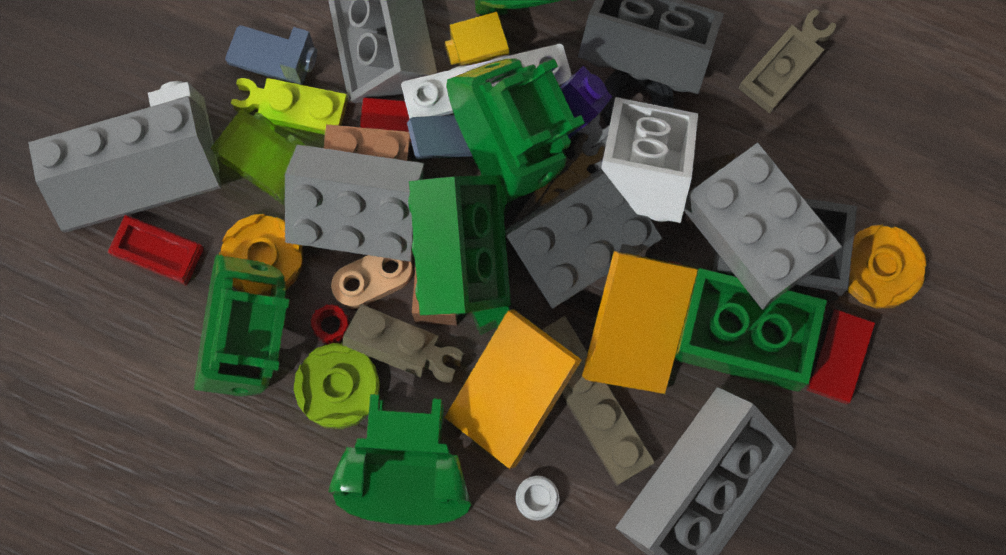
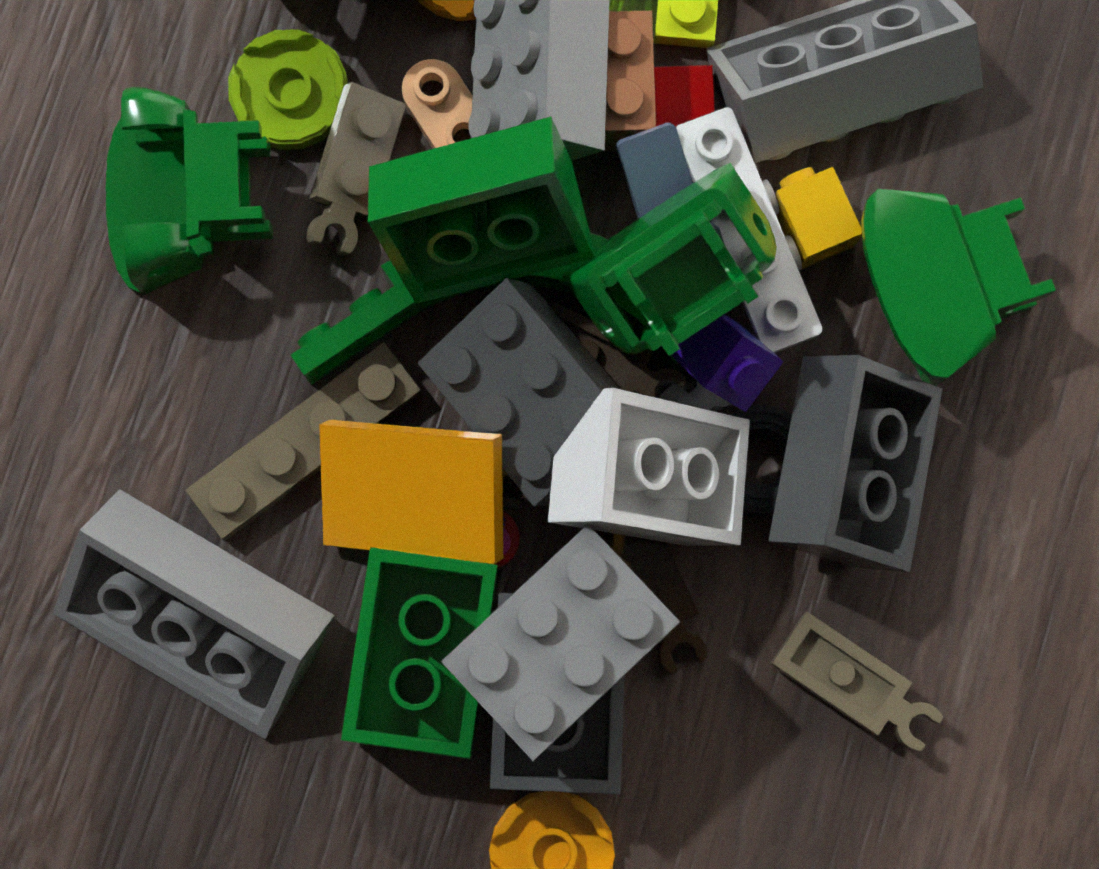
camera: 80 degrees right, 5 degrees up
red axle [310,304,350,344] -> none
light orange tile [444,310,582,469] -> none
white tile [516,476,559,521] -> none
red tile [806,309,875,405] -> none

